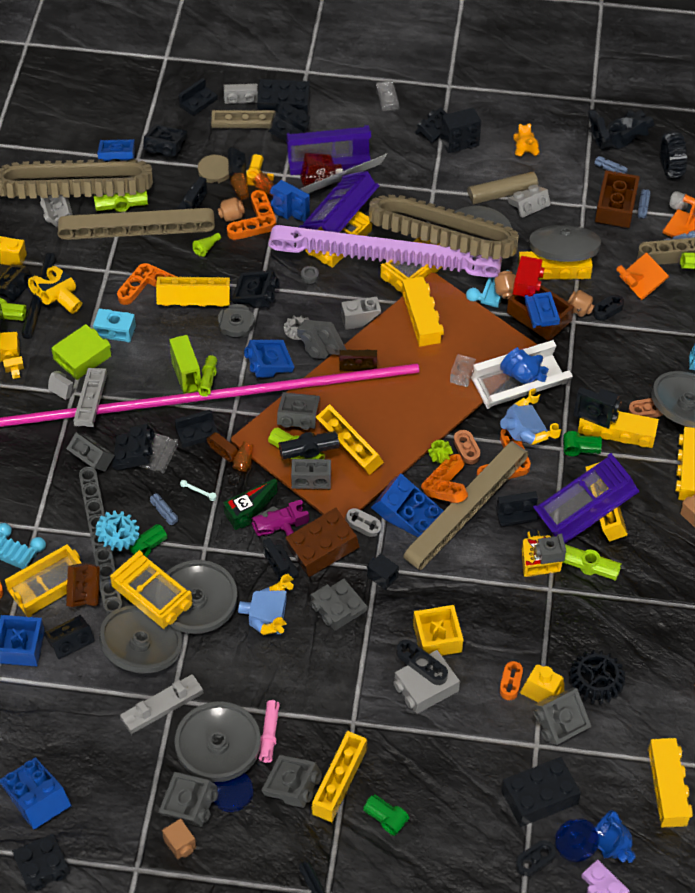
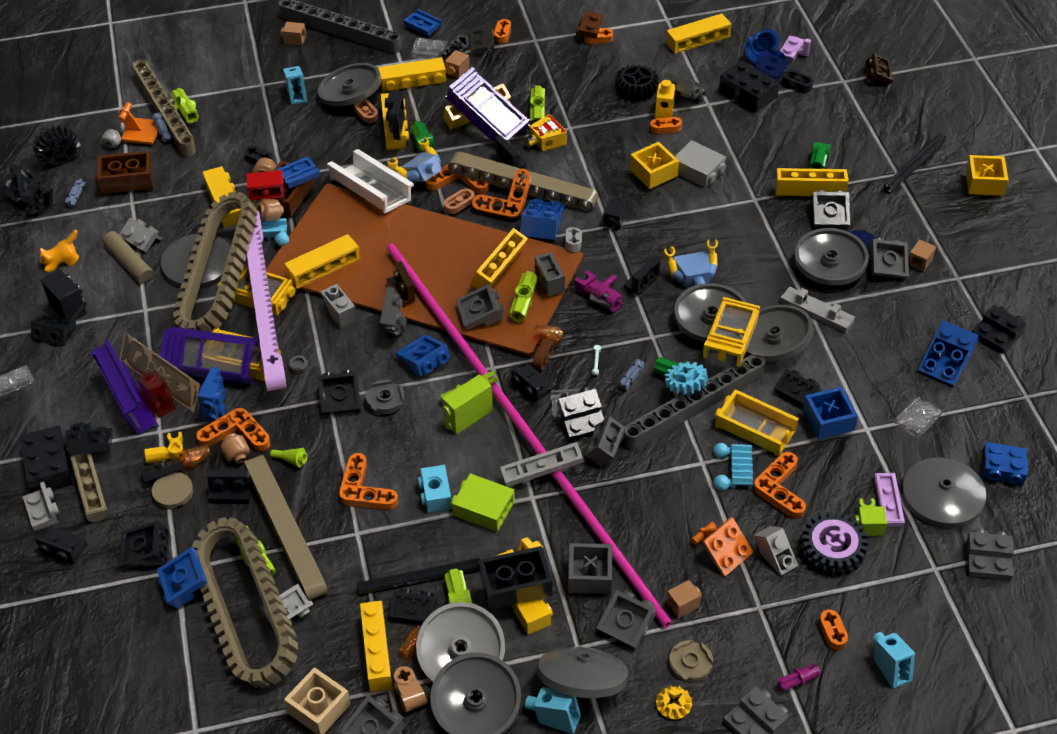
camera: 110 degrees left, 5 degrees down
yellow connector [28,266,82,314] -> none
light grey tile [48,371,73,400] -> none
reddish brown bracket [66,563,100,607] -> none
yellow brick [156,277,230,307] -> none
dark green slope [223,479,278,530] -> none
clear orange cone [252,171,274,196] -> none
bright pink pin [259,700,280,763] -> none
black piece [279,431,339,459] -> none
light grey gear [284,315,309,340] -> none
reddish brown brick [285,508,359,577] -> none
dark grey plate [310,579,368,631] -> none
black beam [396,640,448,685] -> none
lime gear [428,440,453,463] -> none
clear brick [450,354,476,387] -> none
blue helmet [500,347,549,383] -> none
dark grey dish [529,225,601,262] -> none
dark grey brick [534,533,566,564] -> none
orange plate [616,252,669,300] -> none

